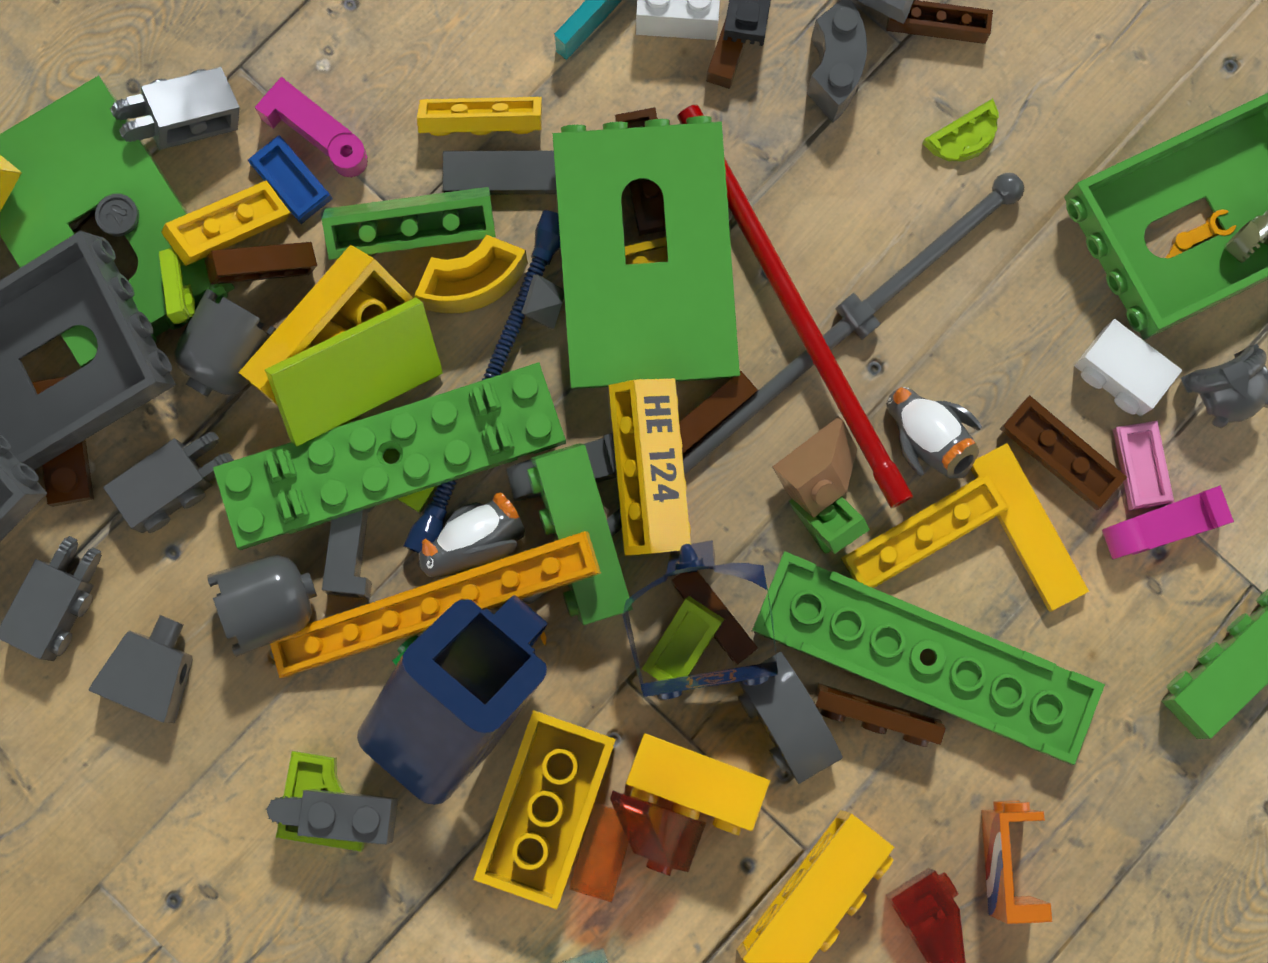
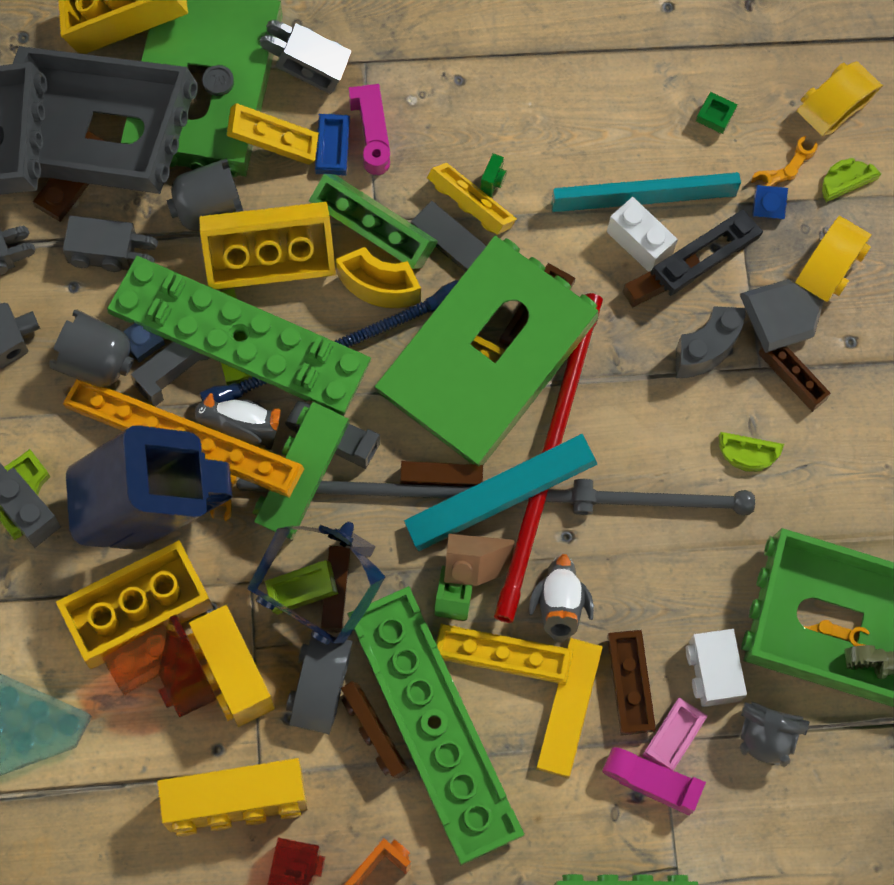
camera: 40 degrees right, 10 degrees down
lime tile [159,248,195,324] -> none
reddish brown piece [204,242,317,285] -> none
lime tile [265,297,443,447] -> none
dark grey slope [521,275,564,329] -> none
yellow brick [608,378,691,556] -> none
none -> light blue plate [123,323,165,363]
none -> teal tile [404,433,598,552]
none -> green plate [480,153,507,197]

